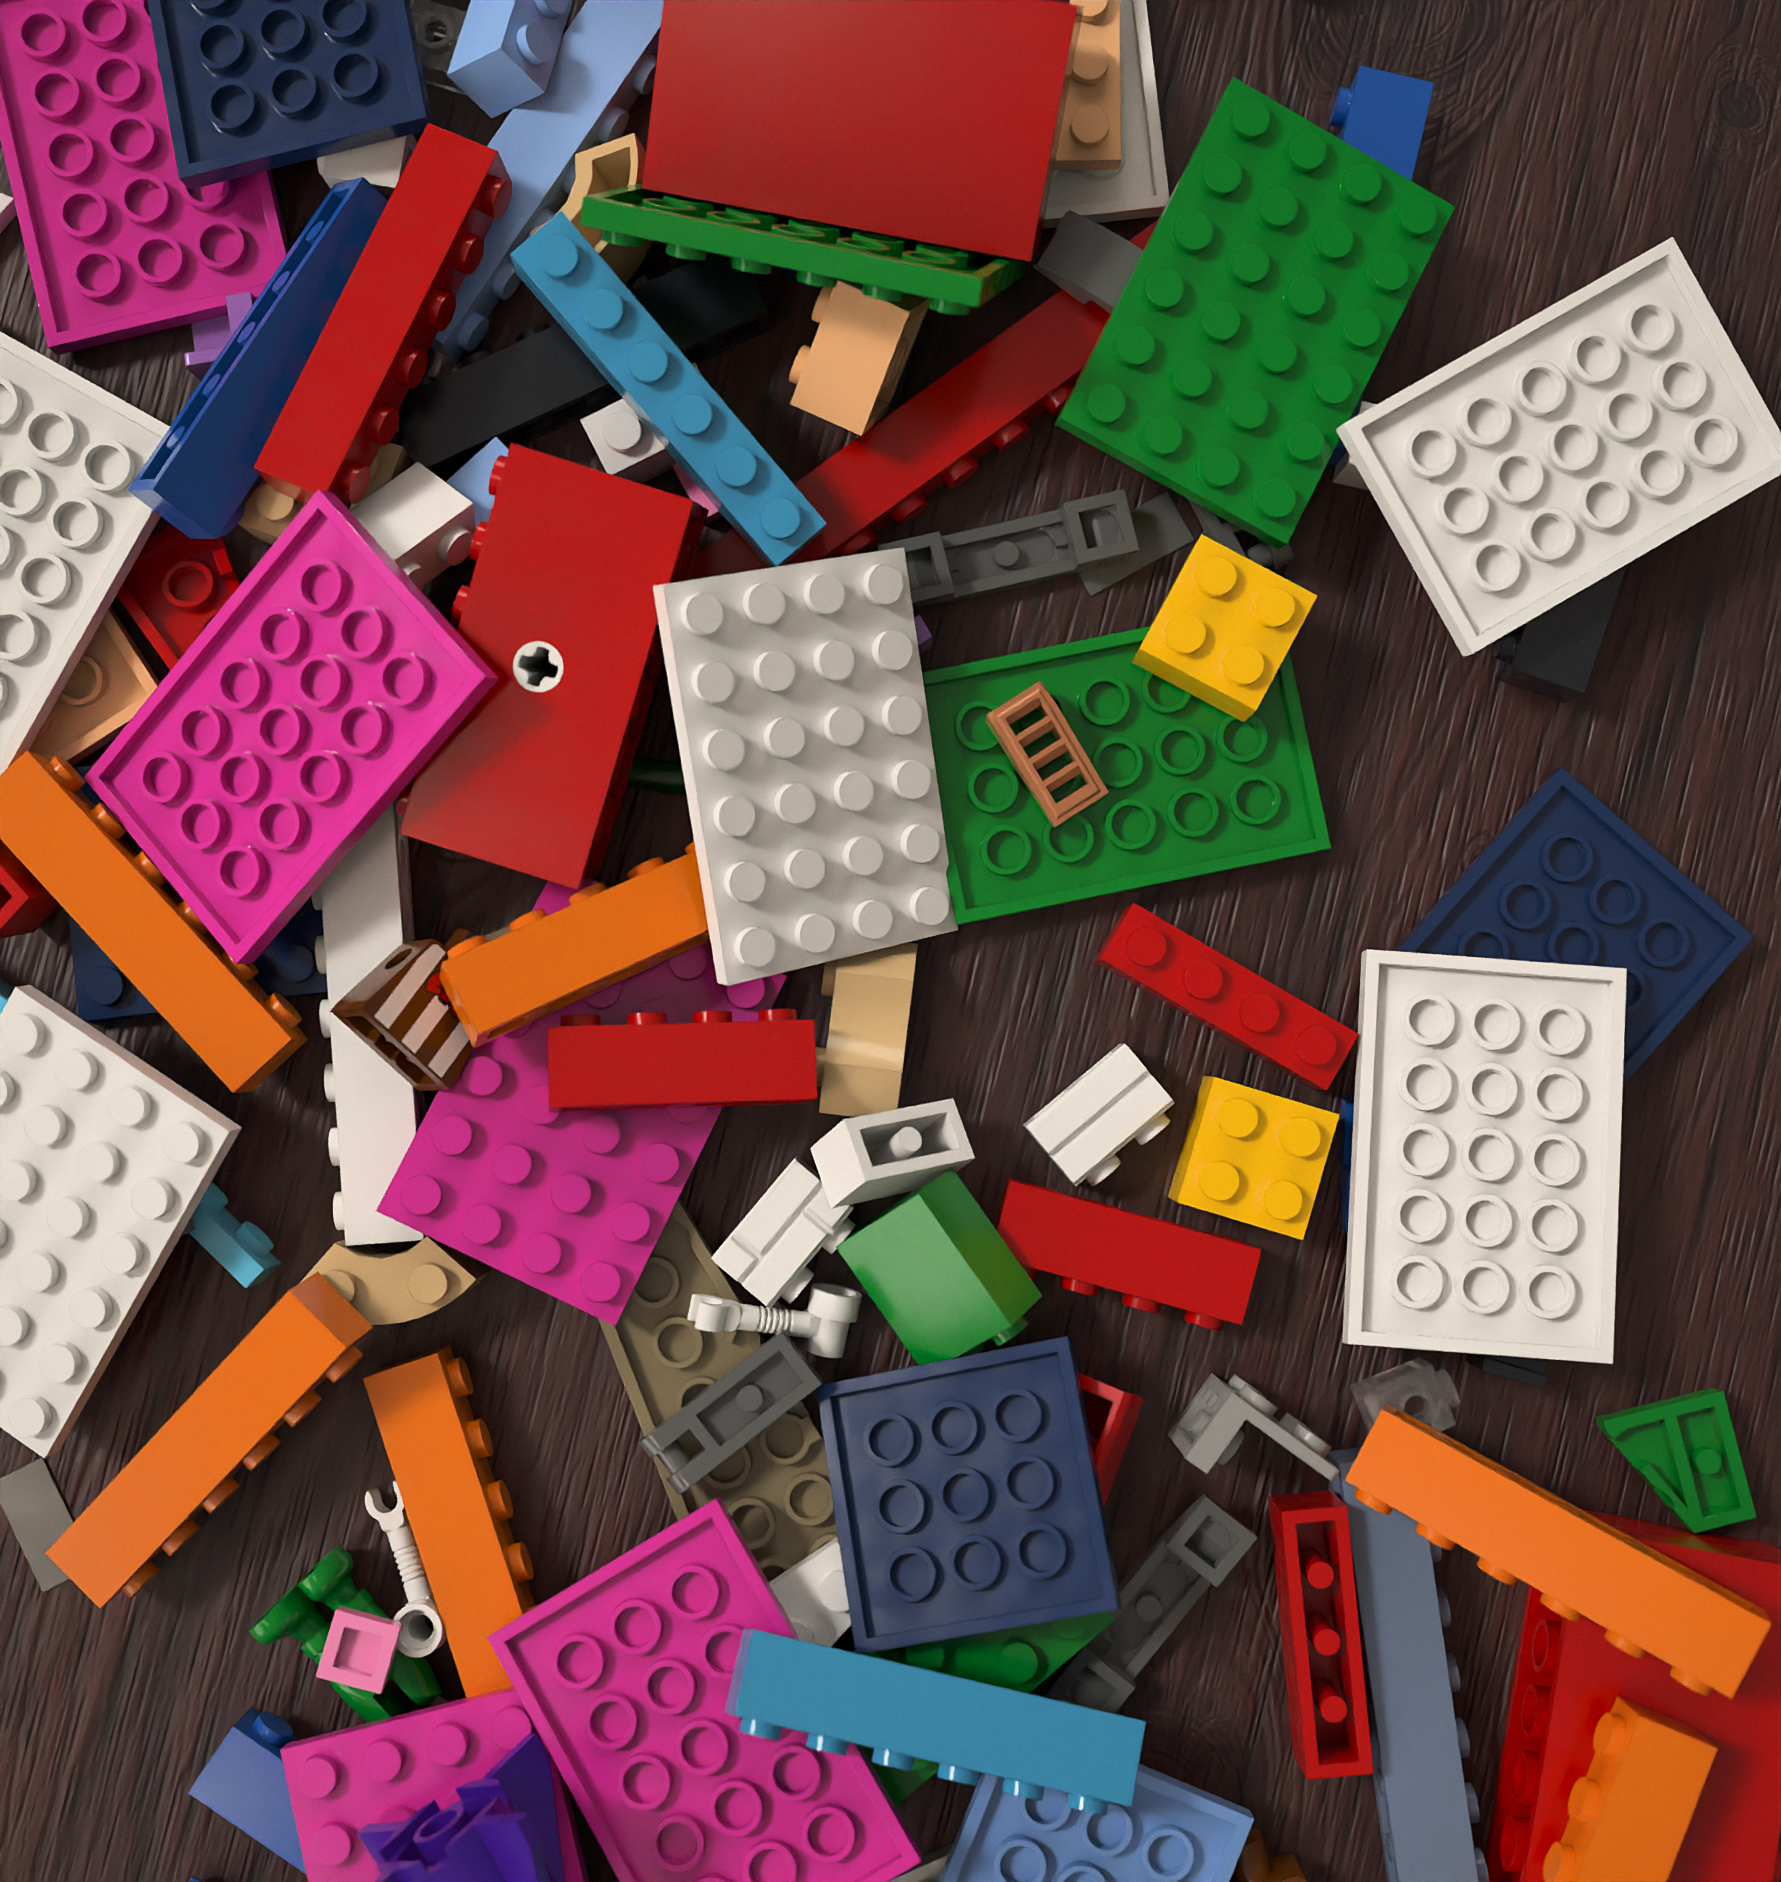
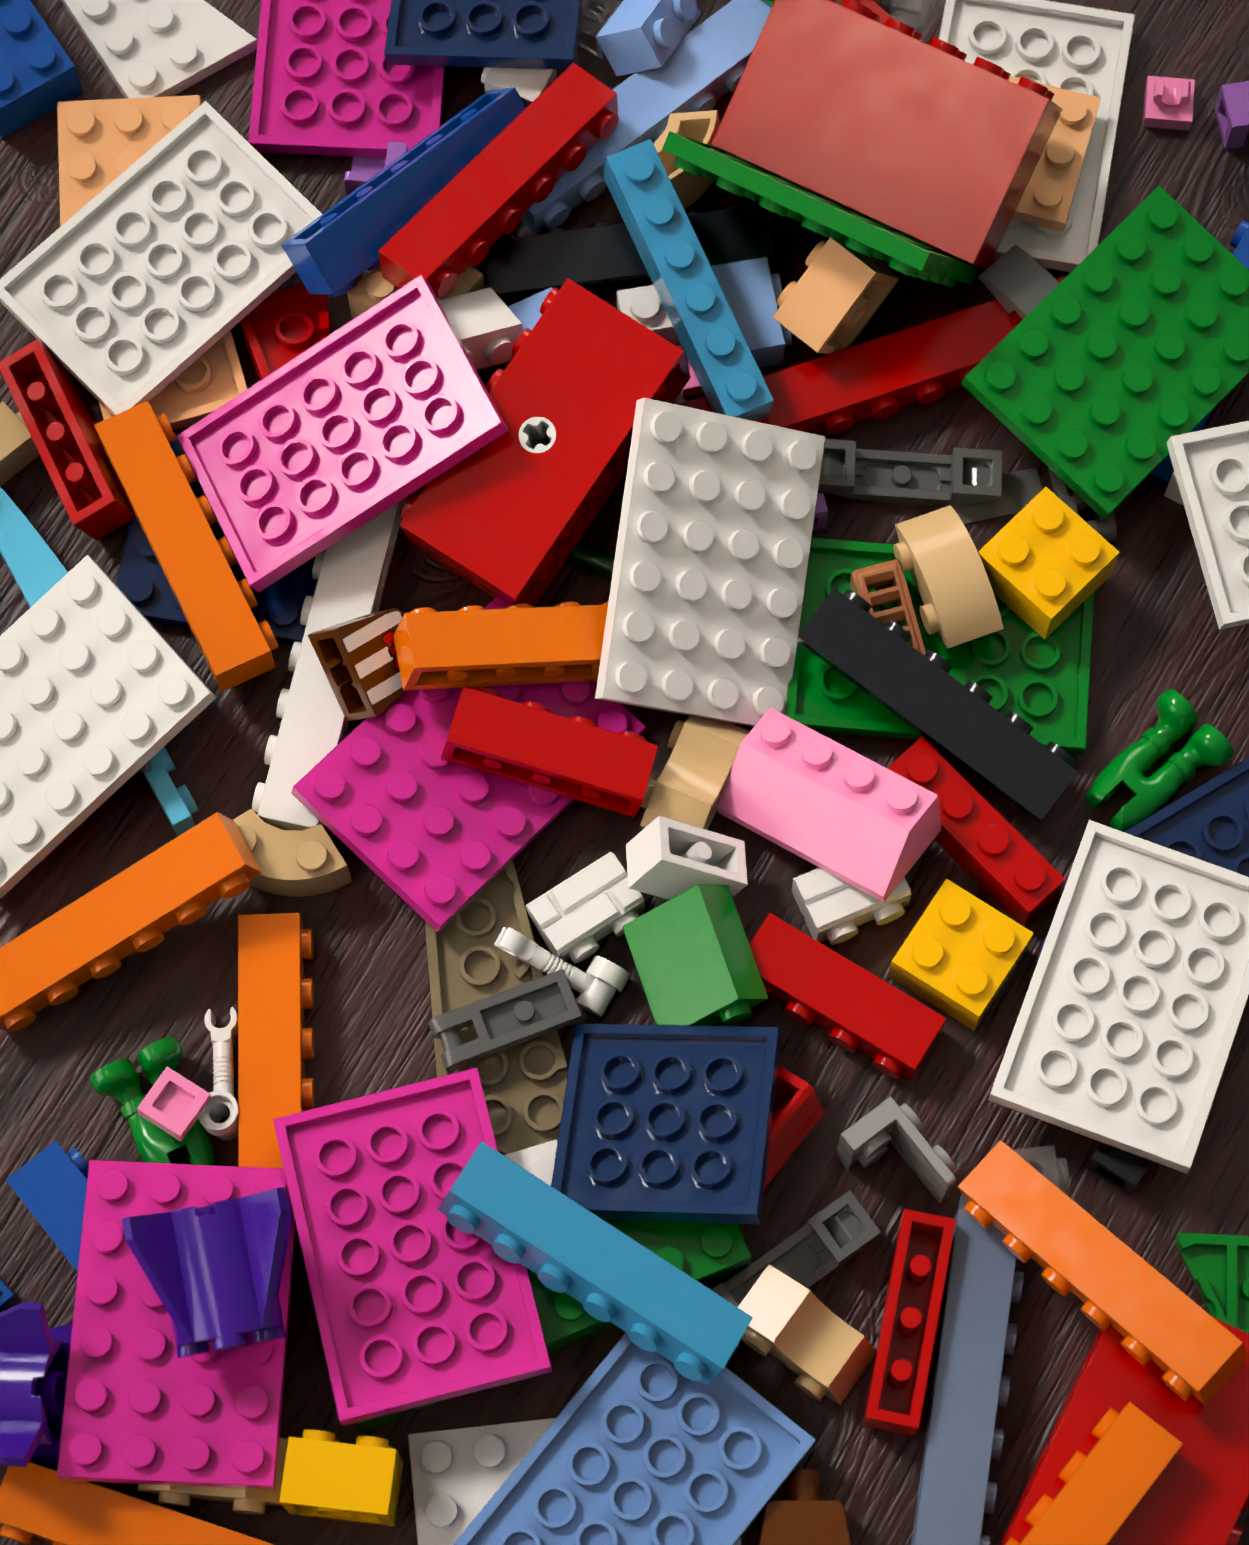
camera: 20 degrees right, 15 degrees down
none -> light blue brick [711,257,792,368]
none -> bright pink slope [717,708,942,902]
none -> tan brick [738,1264,875,1405]
none -> black brick [797,588,1078,823]
none -> tan brick [893,505,1004,648]
none -> green piece [1084,689,1234,832]

